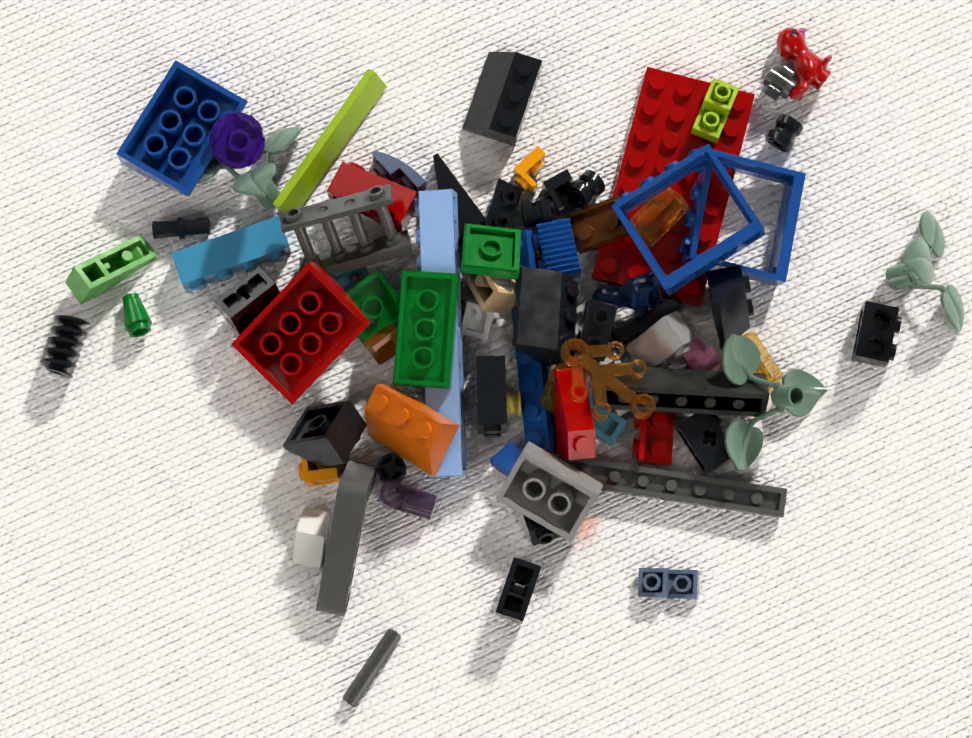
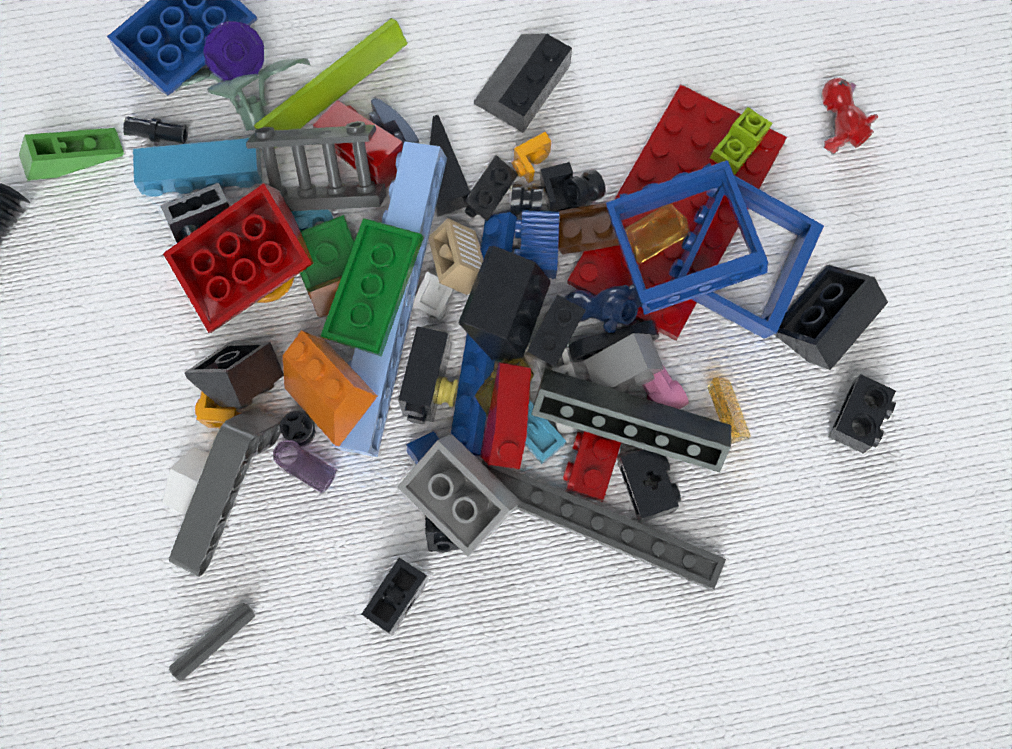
camera: 15 degrees right, 5 degrees down
green cone [122,293,152,337] -> none
green tile [461,223,521,279] -> none
clear orange plant [560,338,656,421] -> none
sand blue slope [638,568,699,600] -> none
black slope [706,265,754,350] -> none
sand green plant [721,334,827,471] -> none
dark grey gear [762,66,797,101] -> none
black wheel [765,114,803,153] -> none
sand green plant [886,210,964,335] -> none
none -> black slope [774,265,888,370]

